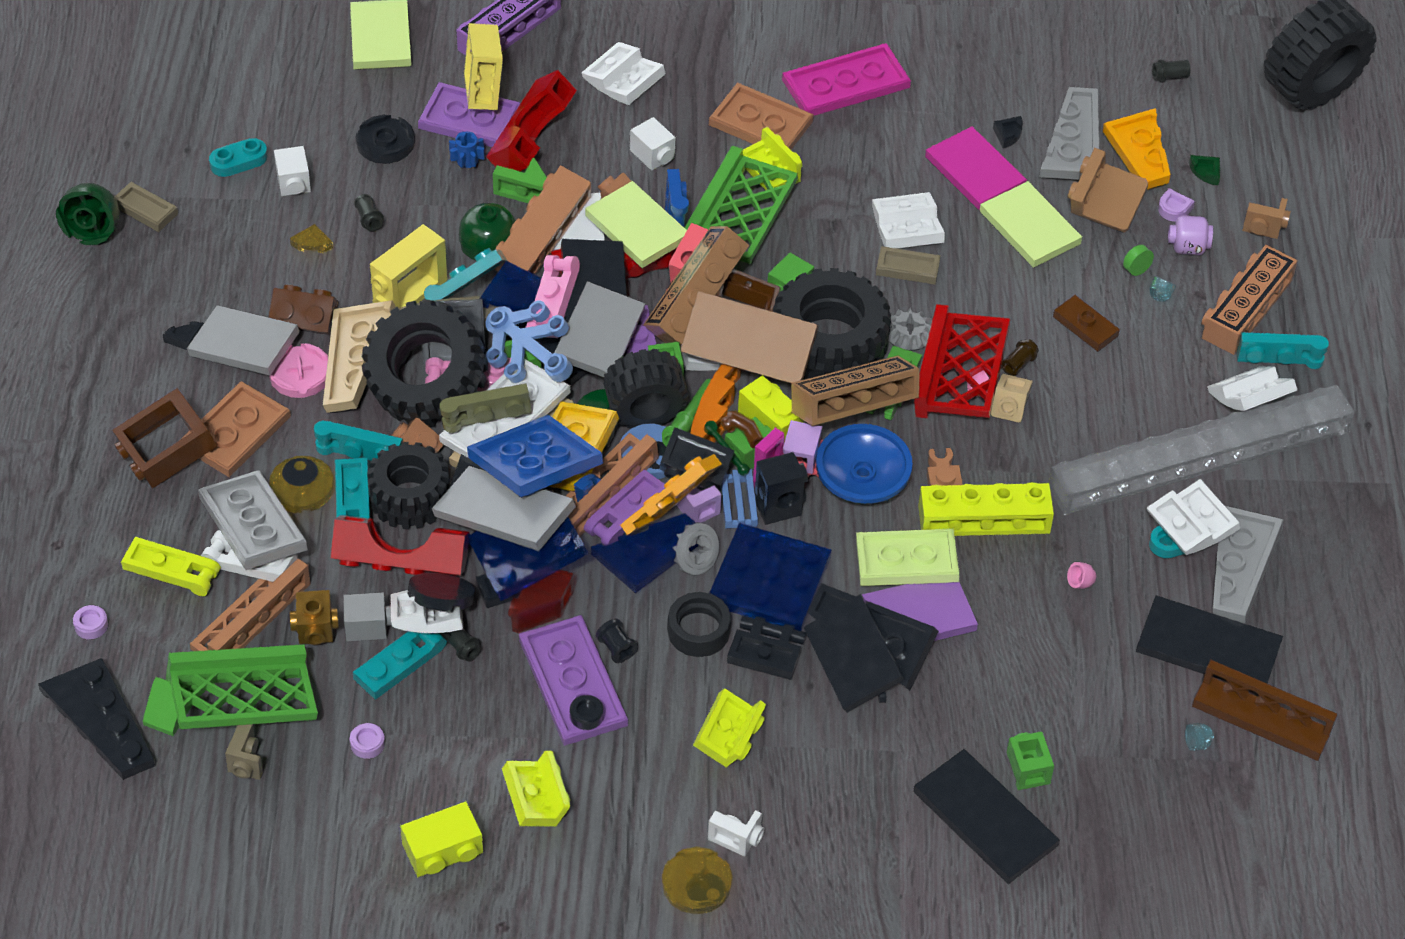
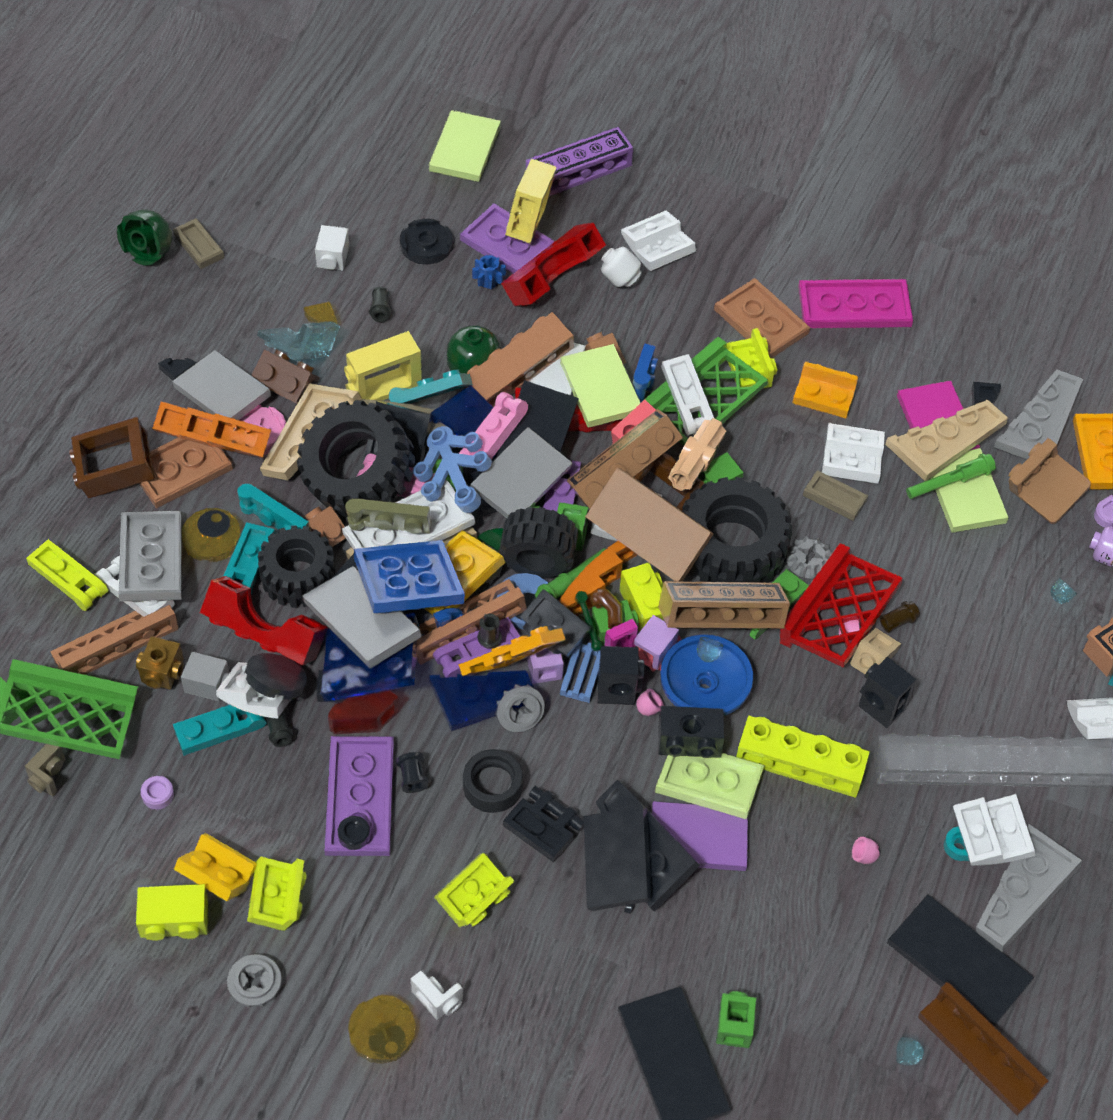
camera: 20 degrees right, 5 degrees up
teal plate [209,138,268,177] -> none
bright green slope [493,158,546,203] -> none
white brick [630,117,675,171] -> none
clear blue plate [709,523,832,631] -> none
nougat plate [926,448,963,486] -> none
reddish brown plate [1053,295,1120,352] -> none
bright green tile [1123,245,1154,276] -> none
none -> orange slope [152,401,271,458]
none -> yellow bracket [174,833,257,901]
none -> light grey gear [227,954,281,1008]
none -> clear light blue bracket [257,321,340,362]
none -> pearl dark grey pin [477,614,502,649]
none -> white head [601,247,641,287]
none -> bright pink hinge [636,689,664,716]
none -> black brick [658,706,724,758]
none -> white plate [661,354,714,435]
none -> light nougat piece [668,418,726,491]
none -> clear light blue hinge [697,637,723,662]
none -> light orange bracket [793,362,858,418]
none -> black brick [859,657,917,728]
none -> tan wing [885,400,1008,481]
none -> bright green pin [906,453,996,499]

